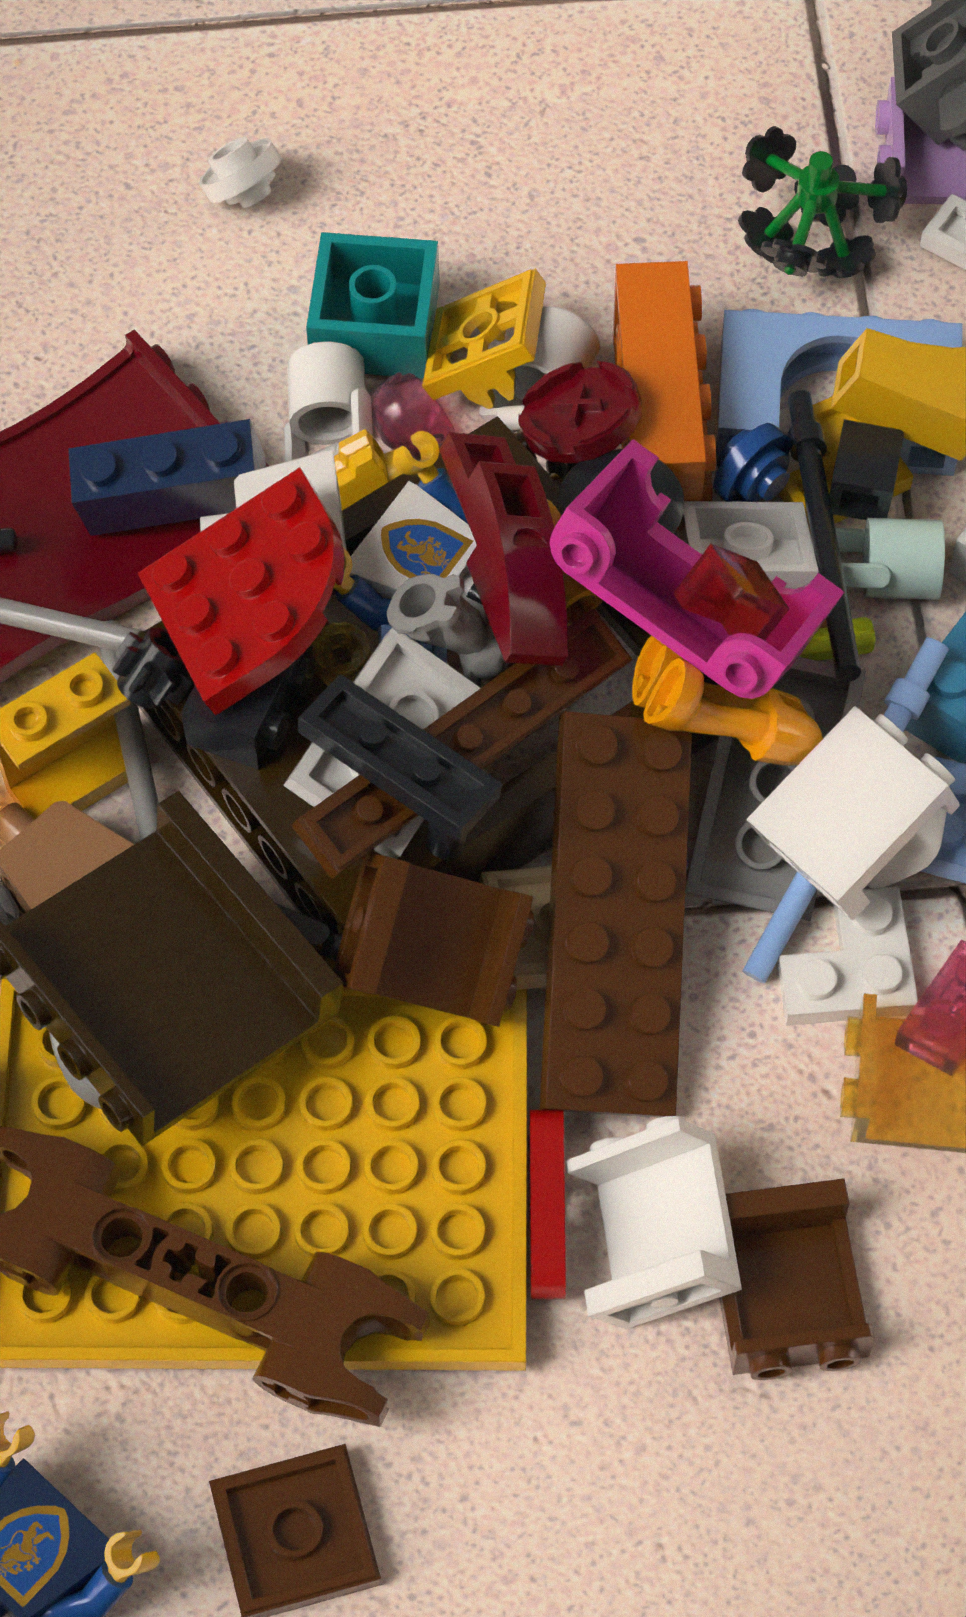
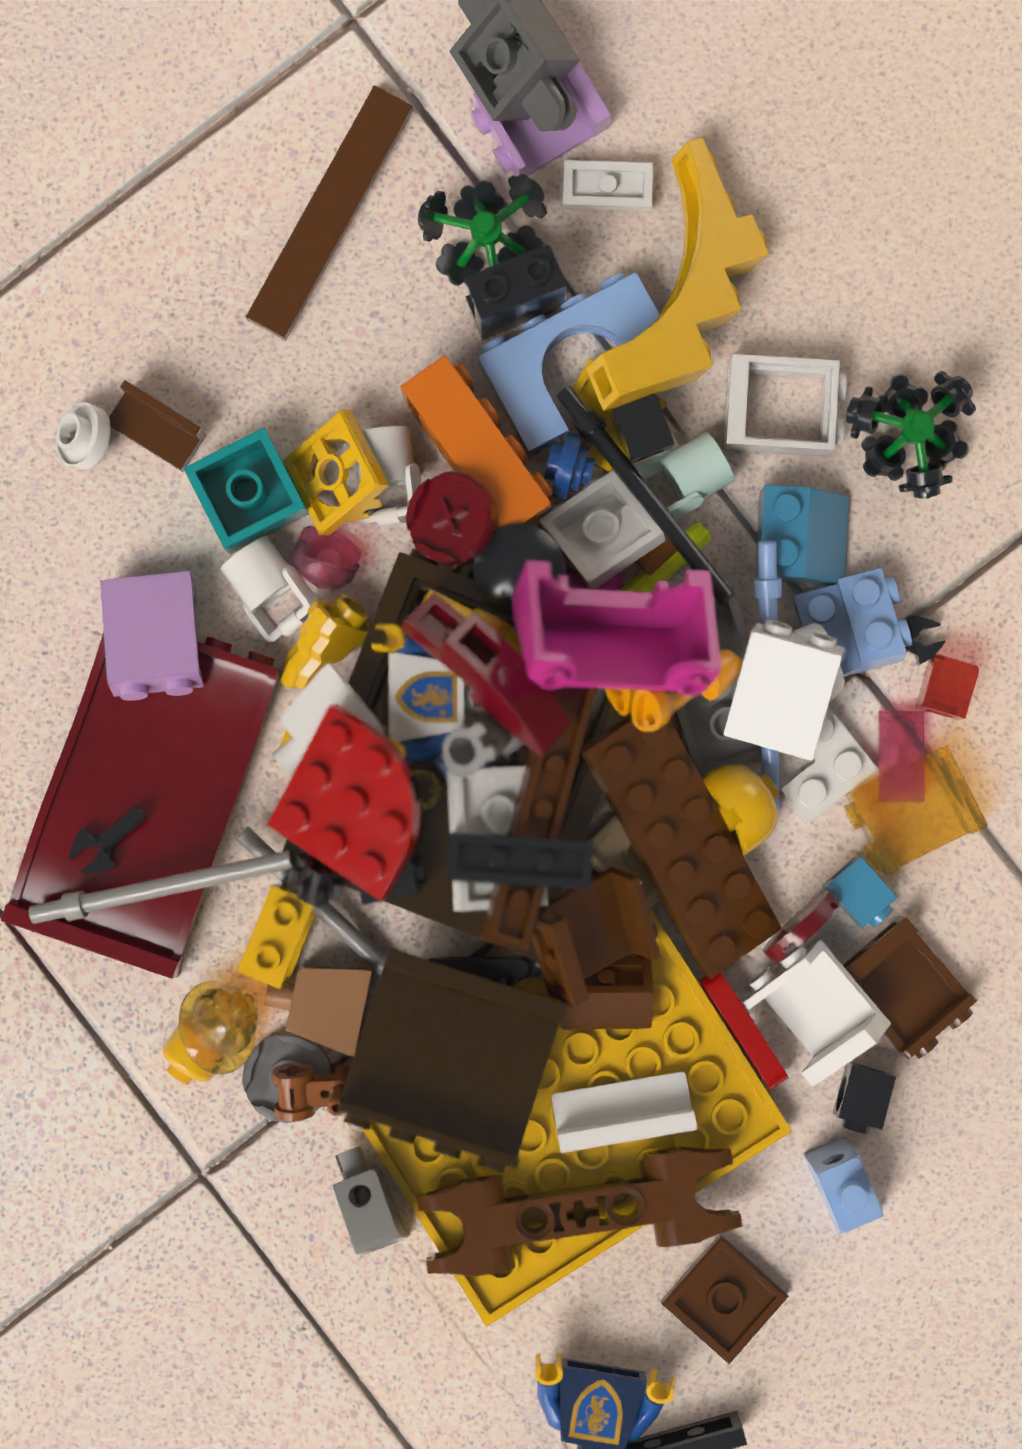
camera: 35 degrees left, 25 degrees up
dark blue brick [68,419,266,536] -> none
clear red panel [673,543,790,641] -> none
none -> lavender panel [100,571,204,701]
none -> reddish brown panel [109,380,207,472]
none -> reddish brown tile [246,85,414,341]
none -> black panel [465,245,567,340]
none -> white panel [552,1071,697,1153]
none -> reddish brown panel [561,958,653,1030]
none -> yellow cylinder [701,764,780,855]
none -> dark red tile [762,890,840,963]
none -> light blue torso [804,1137,884,1234]
none -> dark azure brick [822,856,898,927]
none -> black brick [833,1062,896,1134]

